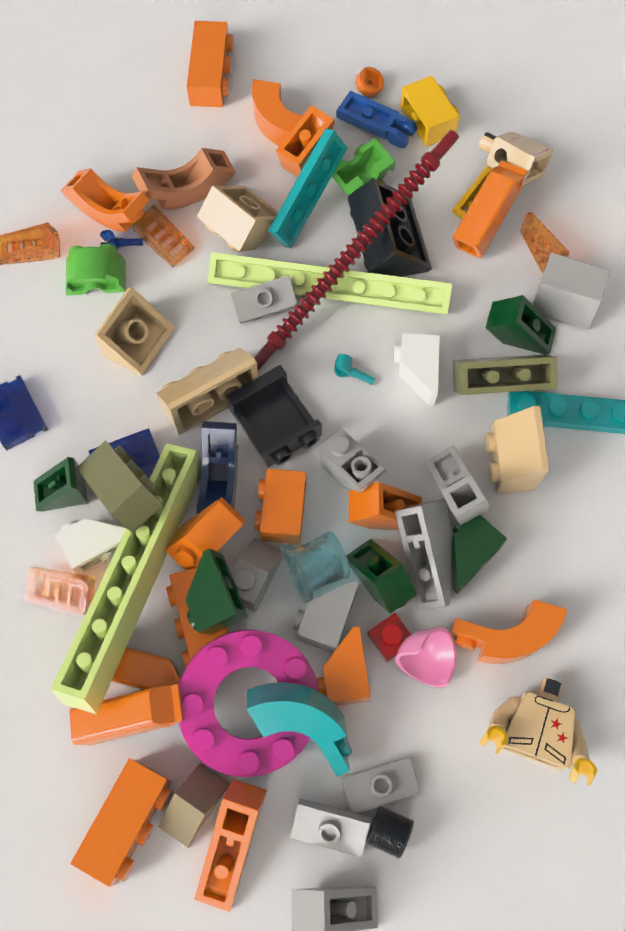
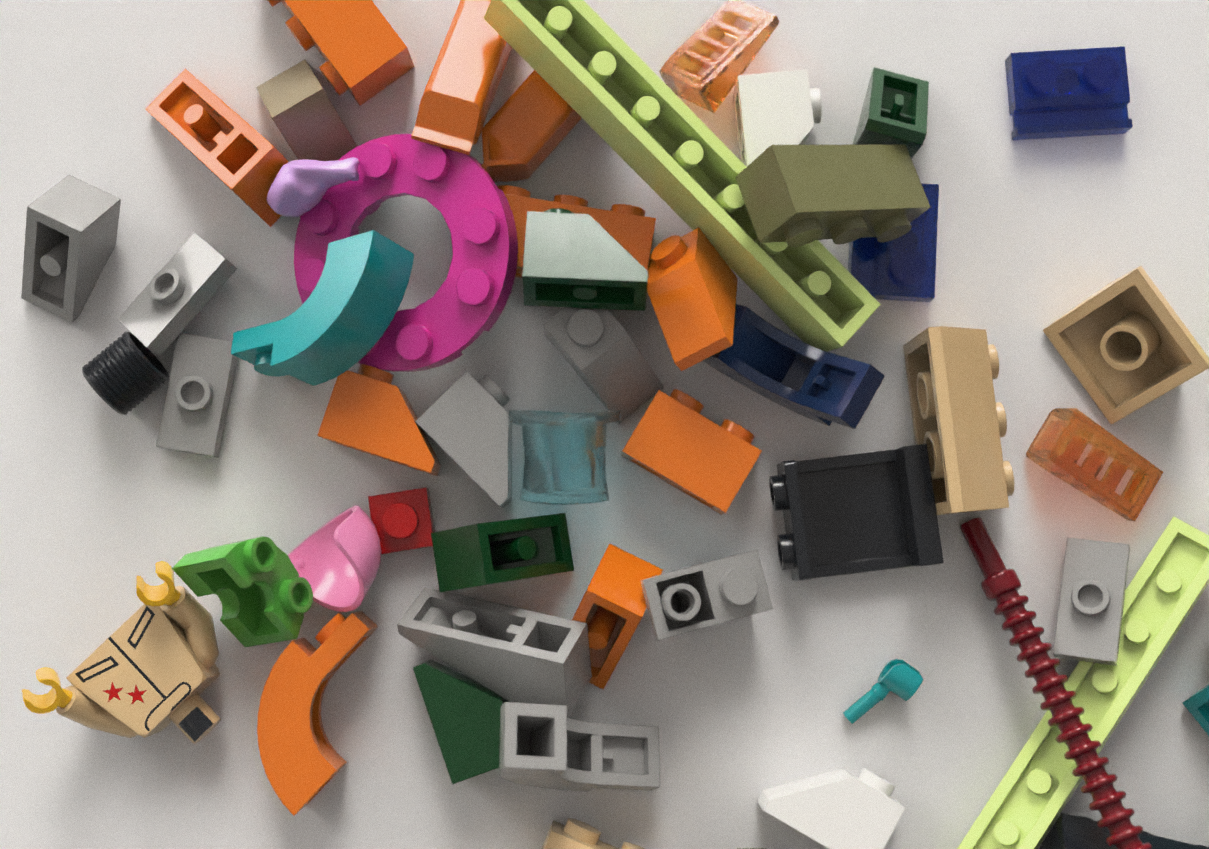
camera: 115 degrees right, 15 degrees up
none -> bright green cylinder [171,536,313,647]
none -> lavender animal [267,157,359,217]
none -> clear orange slope [1026,408,1163,521]

